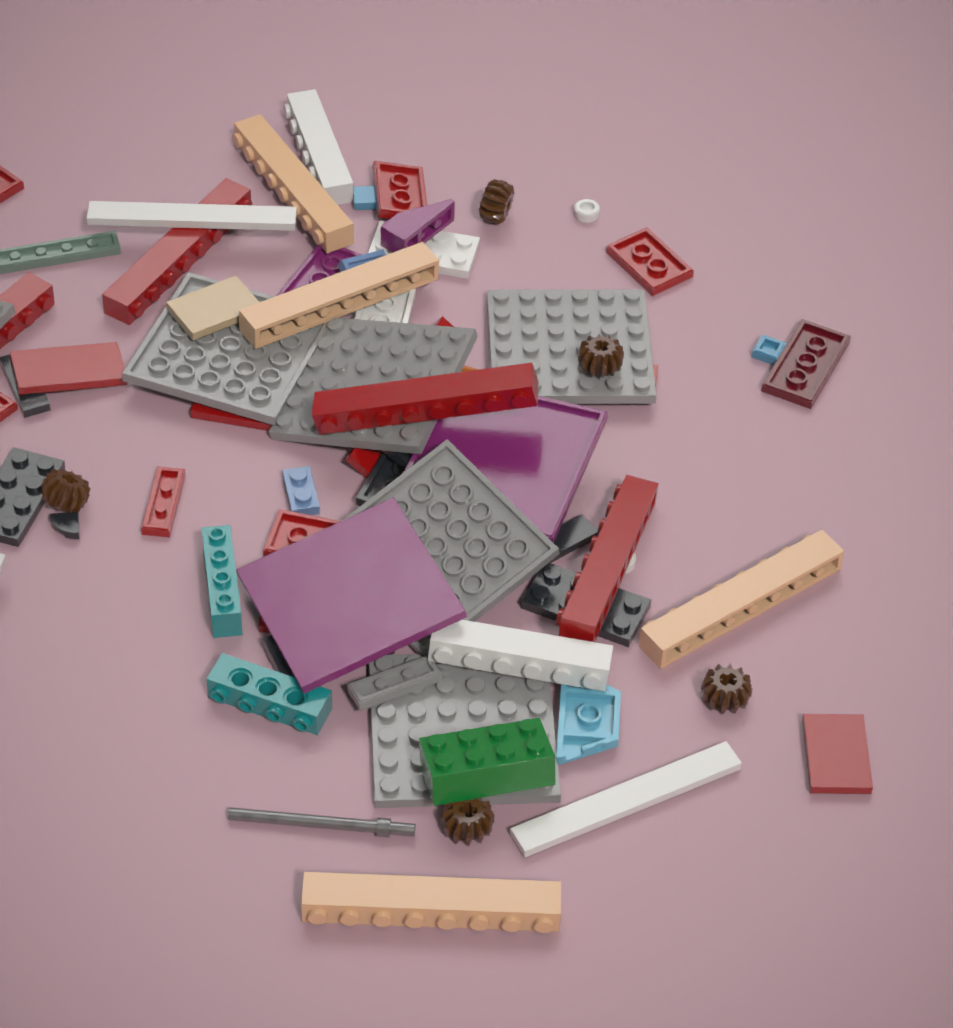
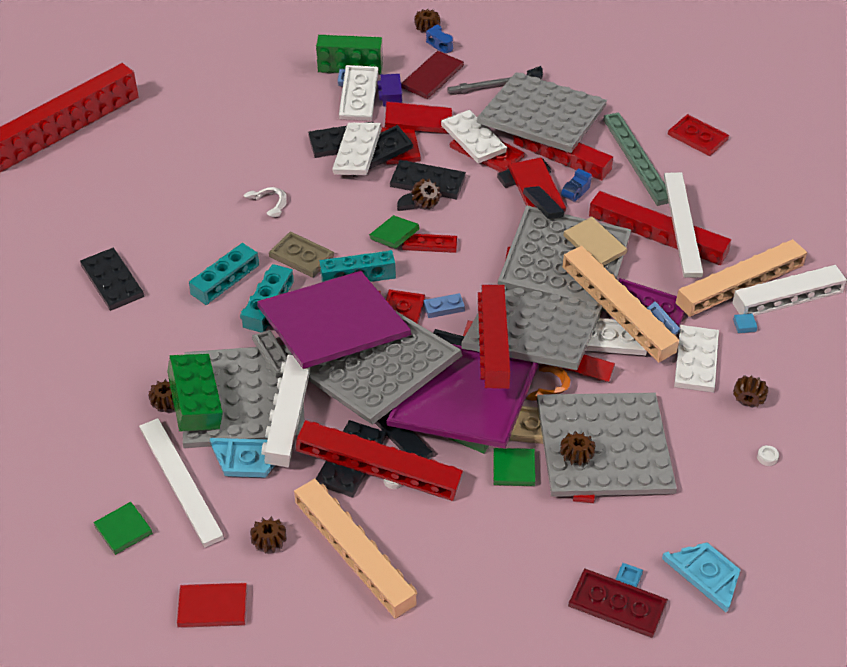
camera: 90 degrees right, 0 degrees up
flat silver bar [228,807,416,837] -> none
light nougat brick [301,872,561,933] -> none
tile [372,161,427,219] -> none
slope [380,199,455,253] -> none
red tile [606,227,694,296] -> none
none -> black plate [80,247,144,311]
none -> green tile [93,502,153,555]
none -> teal brick [189,242,259,305]
none -> white helmet [244,187,287,217]
none -> dark tan tile [269,231,334,278]
none -> green tile [369,215,420,249]
none -> green tile [493,448,535,486]
none -> black tile [523,186,565,219]
none -> blue leg [561,168,592,202]
none -> medium azure wing [662,542,740,613]

